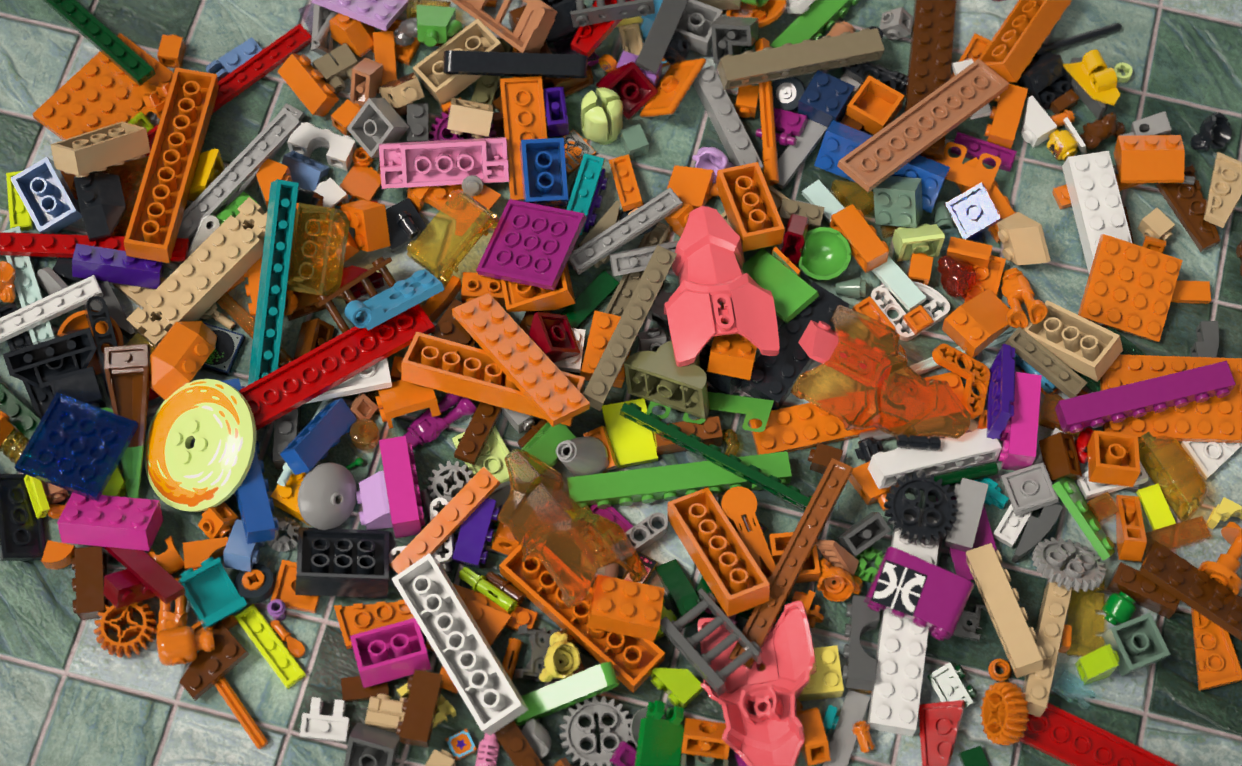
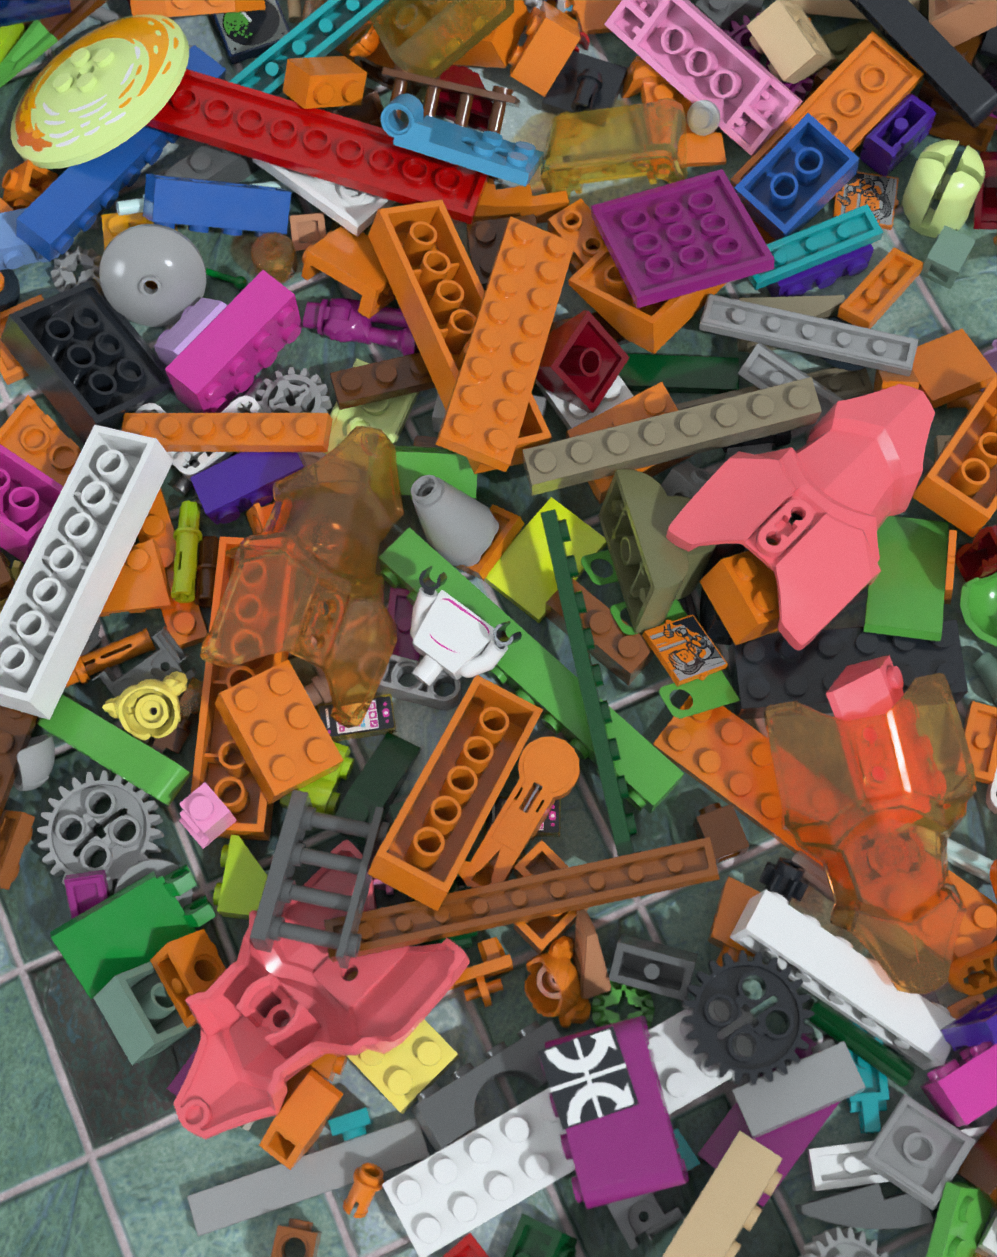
camera: 55 degrees right, 5 degrees up
clear yellow arm [722,429,740,456] -> none
black axle [896,435,941,451] -> none
none -> bright pink window [179,782,237,849]
none -> orange brick [282,56,367,109]
none -> white torso [410,566,522,687]
none -> piece [642,614,728,686]

